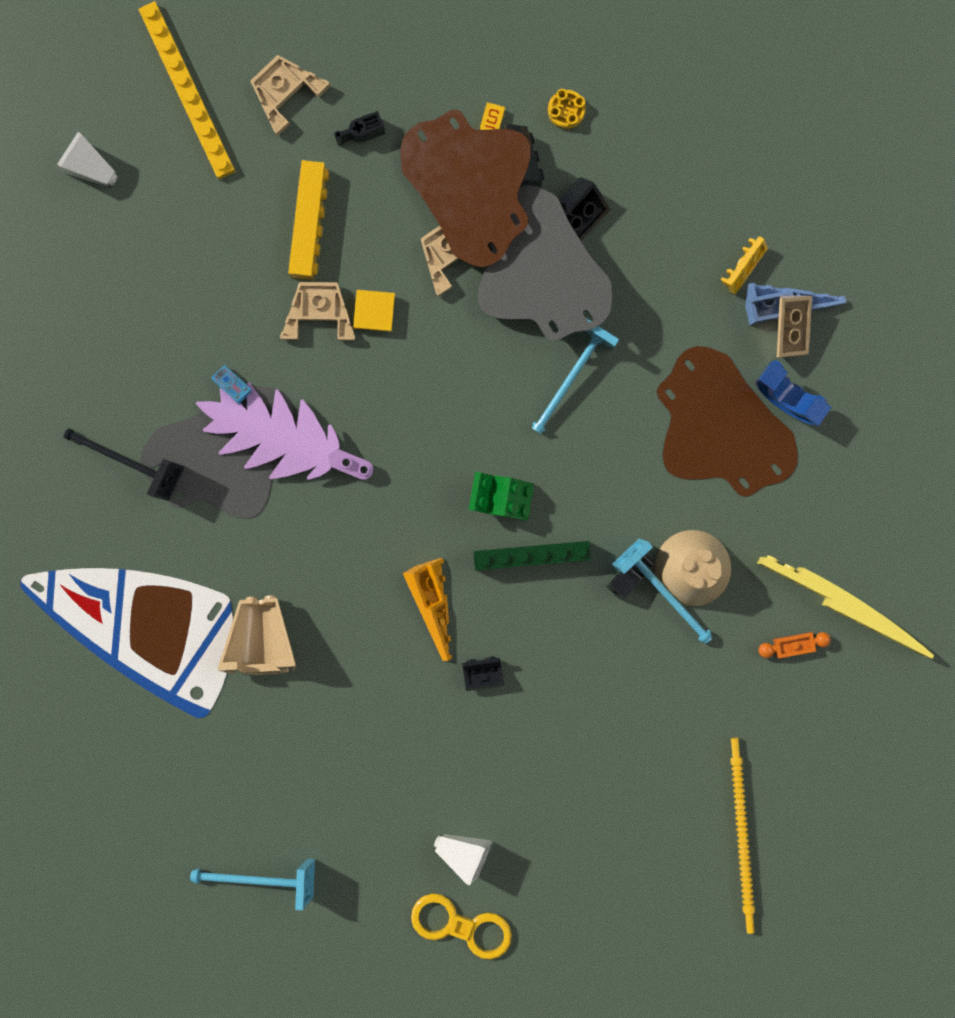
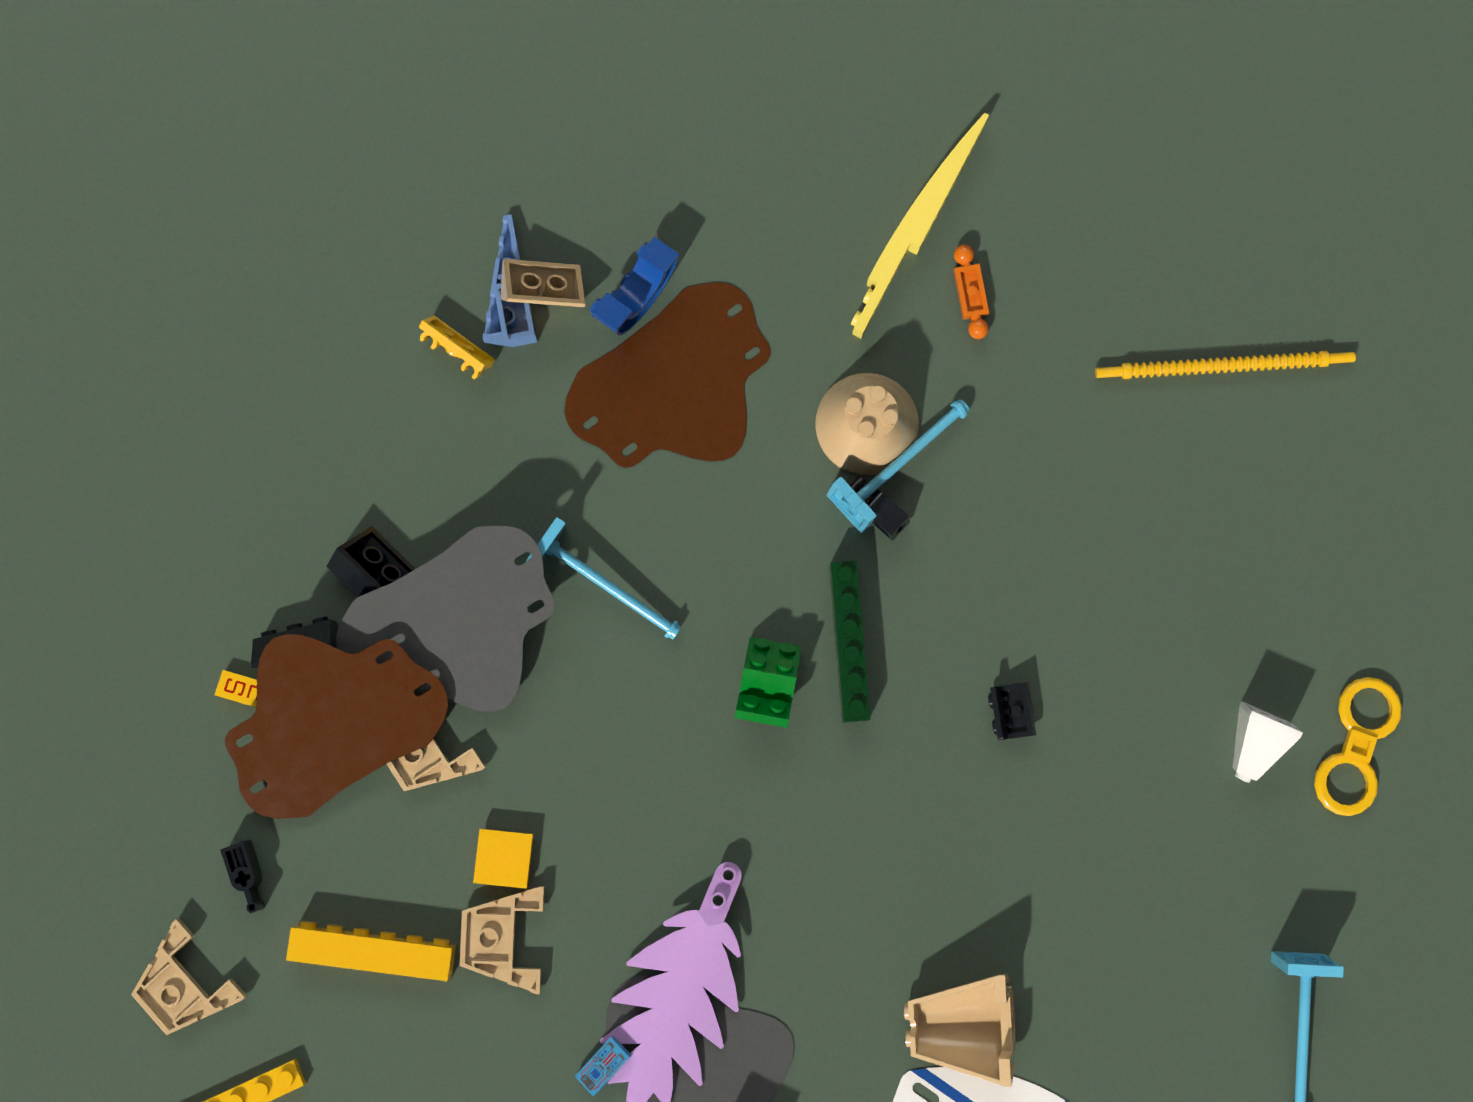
camera: 90 degrees left, 5 degrees down
light orange wedge [403,558,452,661] -> none
yellow tile [548,89,586,129] -> none

